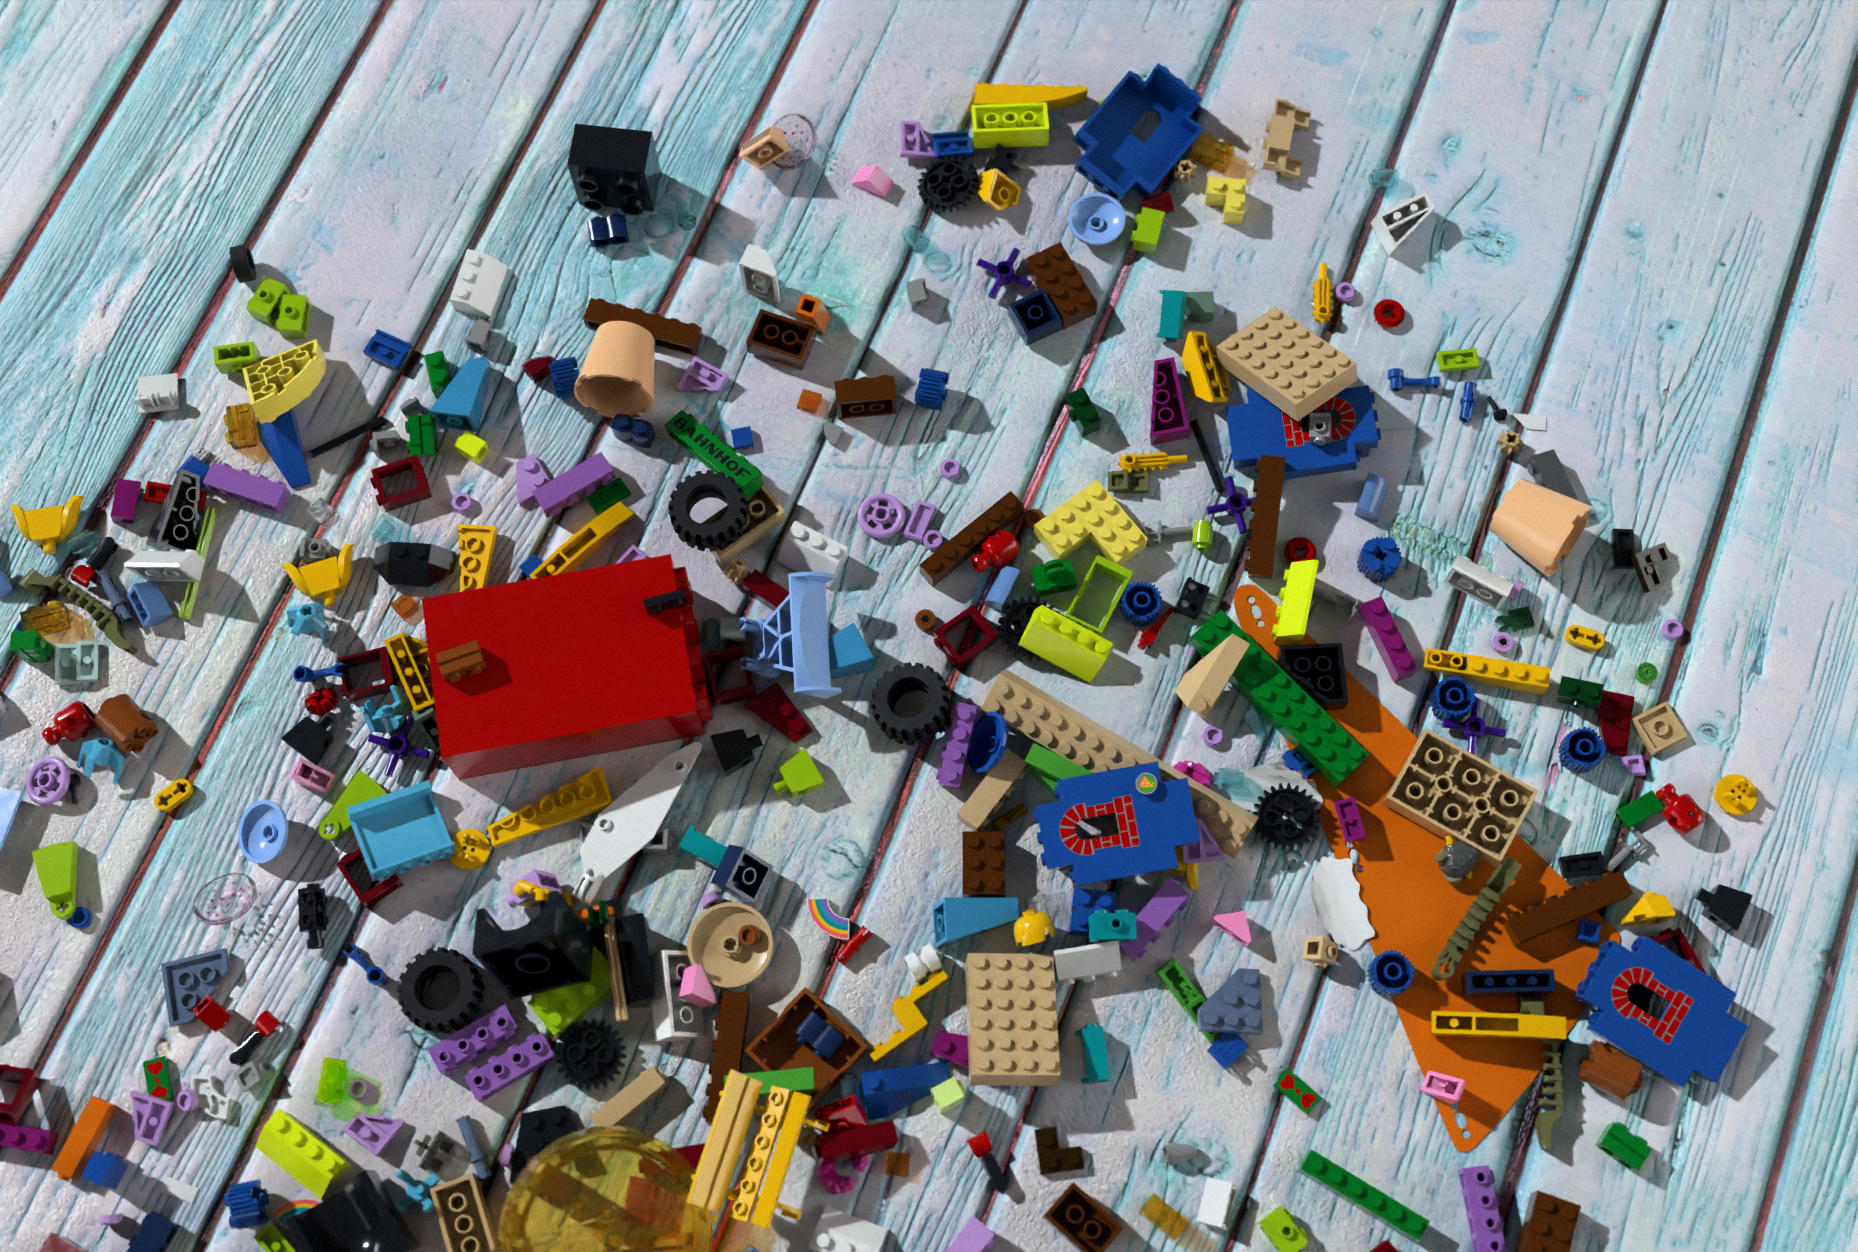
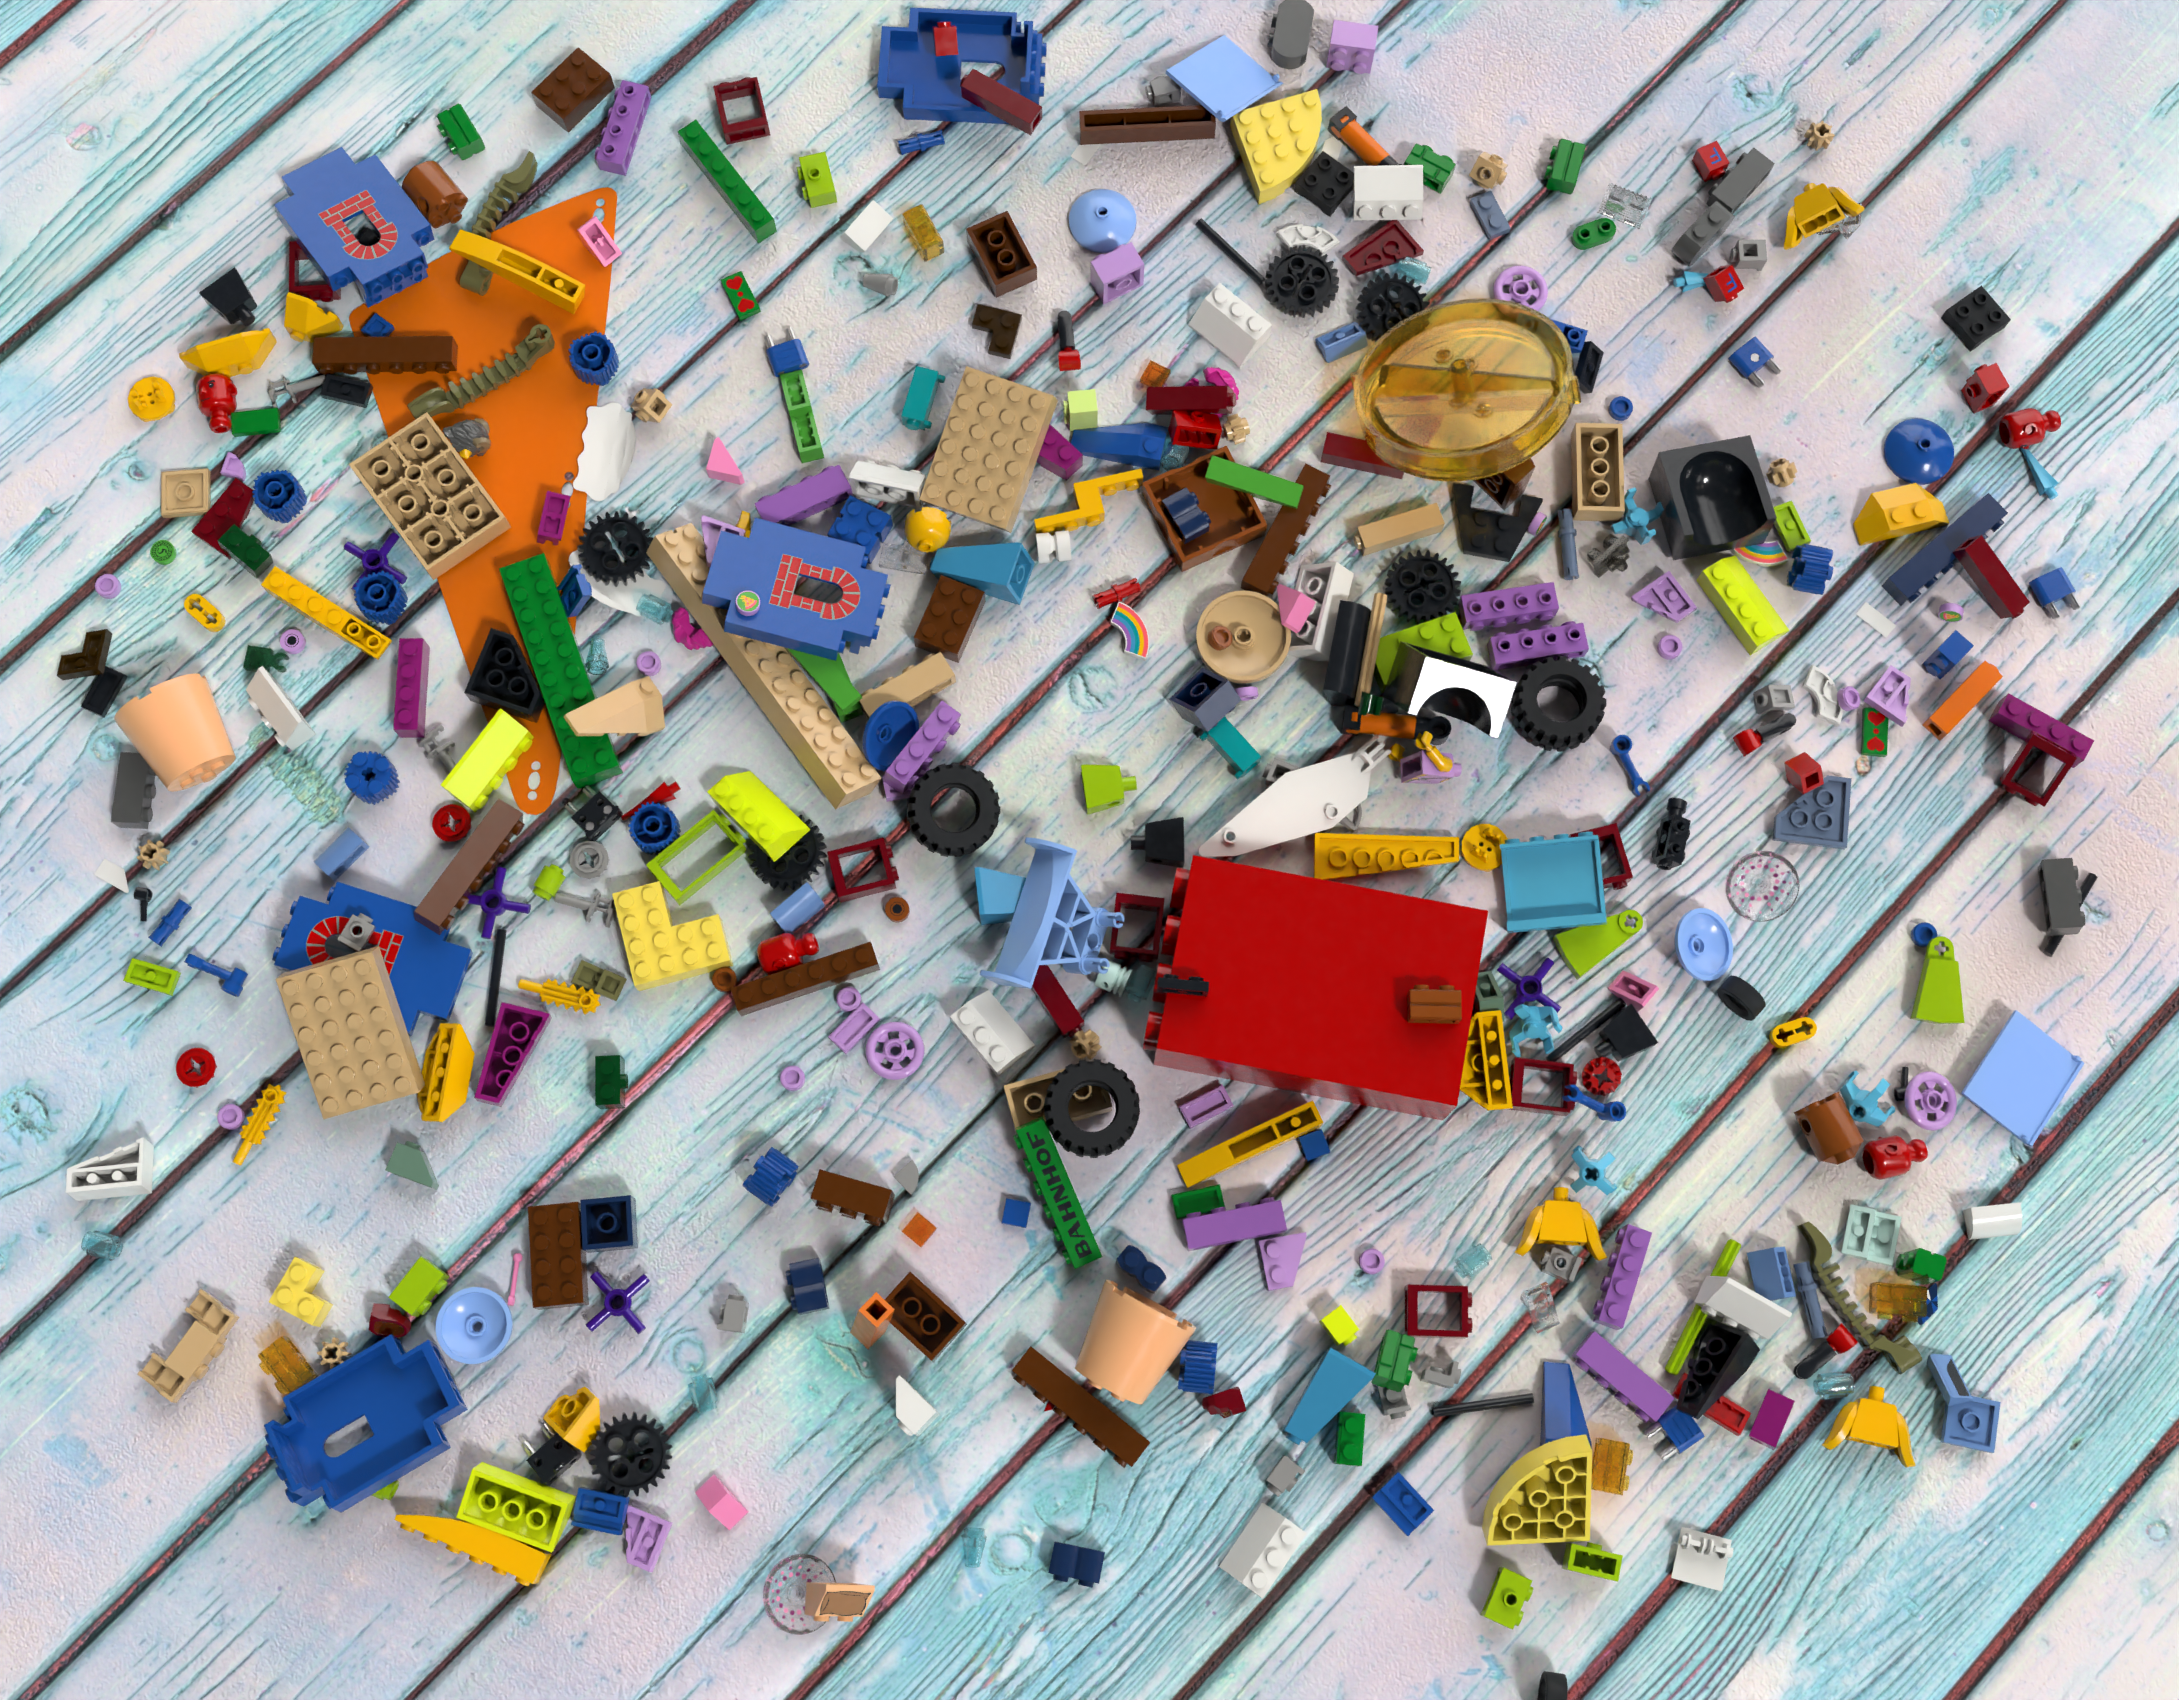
camera: 160 degrees left, 5 degrees up
lime brick [246,277,291,325] -> none
clear neon green brick [313,1057,349,1108] -> none
black wedge [373,542,456,587] -> none
clear orange tile [390,592,420,621] -> none
yellow wing [458,524,498,592] -> none
black brick [567,124,661,215] -> none
lavender wing [676,356,729,393] -> none
yellow piece [686,1069,830,1229] -> none
dark red wing [743,682,813,743] -> none
pearl gold piece [993,802,1028,831] -> none
green brick [1031,559,1077,598] -> none
teal brick [1088,909,1137,942] -> none
teal brick [1155,290,1187,343] -> none
sand blue plate [1197,968,1263,1035] -> none
dark blue brick [1461,969,1556,997] -> none
lavender tile [1508,579,1524,600] -> none
none -> yellow wedge [179,328,277,378]
none -> bright pink hinge [508,1253,523,1306]
none -> light grey gear [570,841,609,879]
none -> dark blue brick [786,1257,830,1315]
none -> black bar [1546,998,1626,1062]
none -> medium lavender brick [1593,1224,1652,1330]
none -> black tyre [1717,975,1766,1021]

